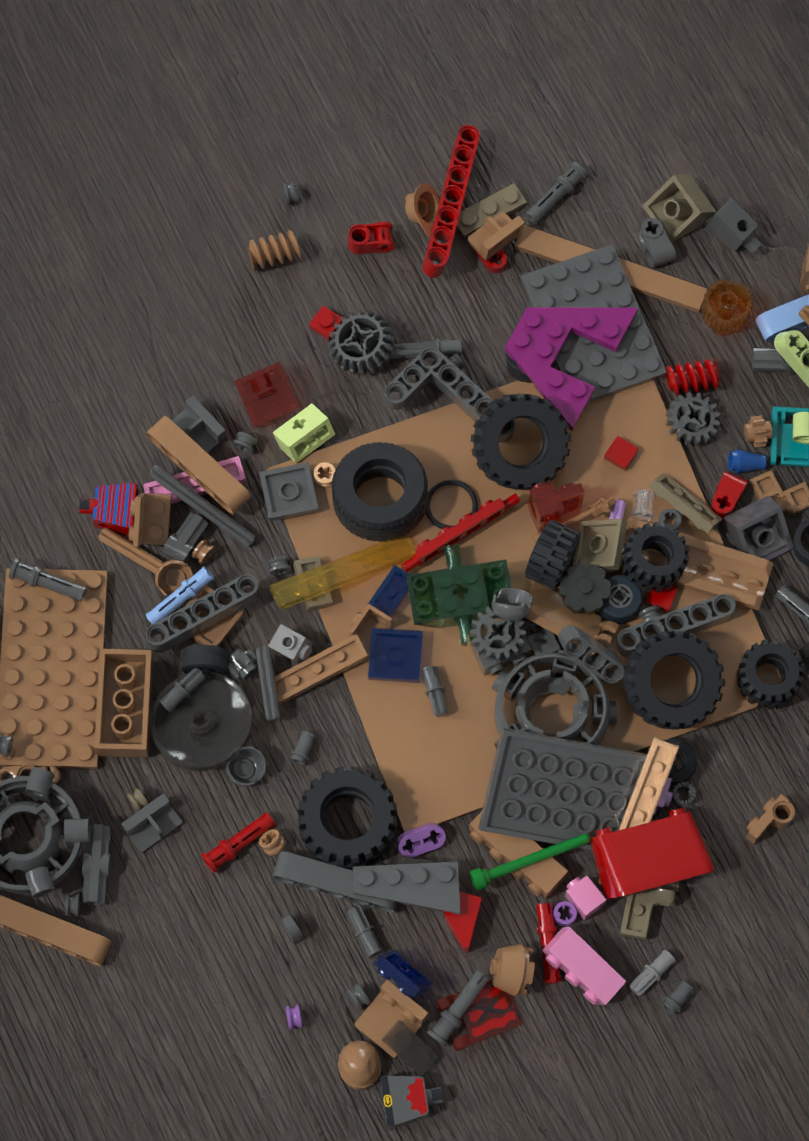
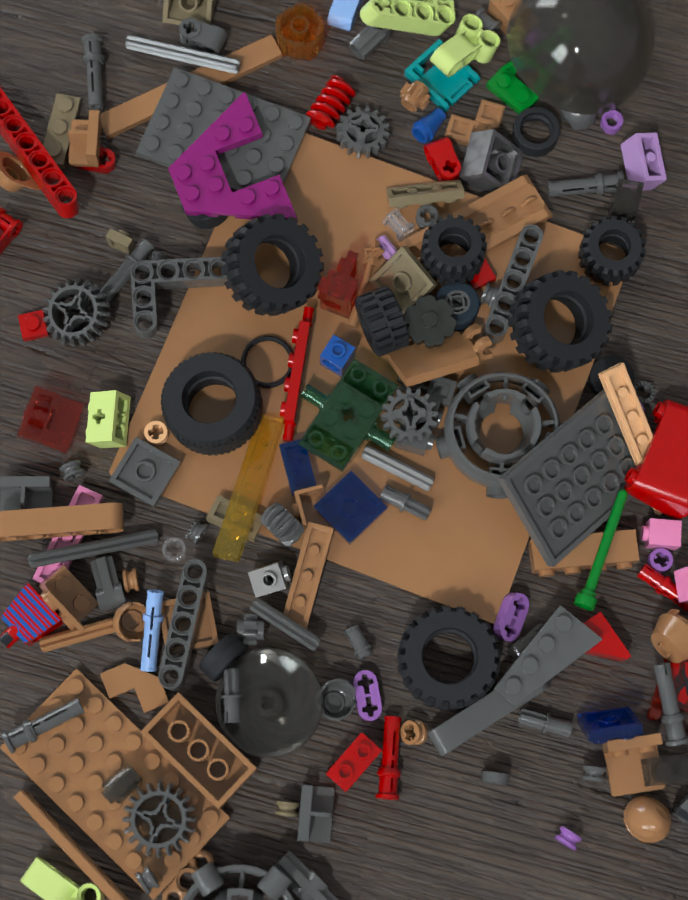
camera: 50 degrees left, 5 degrees up
dark grey hair [492,588,533,621] -> none
dark grey beam [558,625,625,683] -> none
red tile [604,436,639,471] -> none
none -> medium nougat tile [100,663,169,713]
none -> clear smoke brick [101,763,143,805]
none -> dark tan plate [106,228,135,255]
none -> dark grey gear [122,781,197,858]
none -> axle [125,35,241,74]
none -> clear bush [162,537,187,563]
none -> dark grey gear [260,503,304,547]
none -> blue brick [320,335,356,377]
none -> red brick [326,732,382,793]
none -> medium lavender beam [353,670,382,722]
none -> light grey axle [362,445,434,491]

